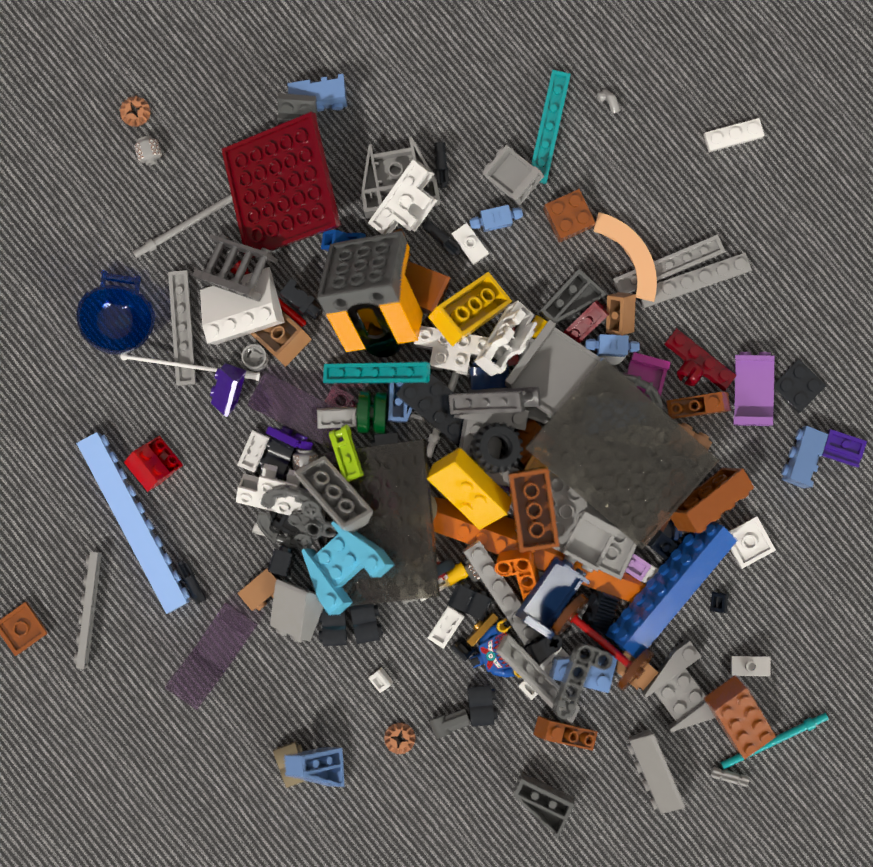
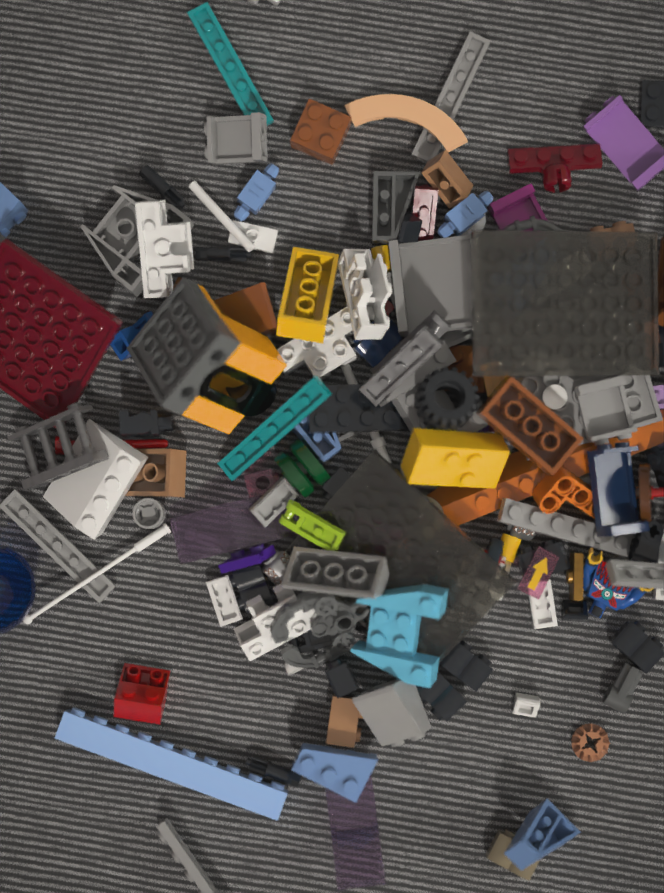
camera: 35 degrees left, 0 degrees up
dark purple slope [210,363,247,417] -> none
light grey plate [640,253,752,308] -> none
dark orange slope [667,392,731,419] -> none
none -> white bar [189,181,255,252]
none -> medium blue wedge [292,743,378,803]
none -> black slope [398,212,422,243]
none -> clear pink tile [517,546,560,600]
none -> white sticker [543,384,567,409]

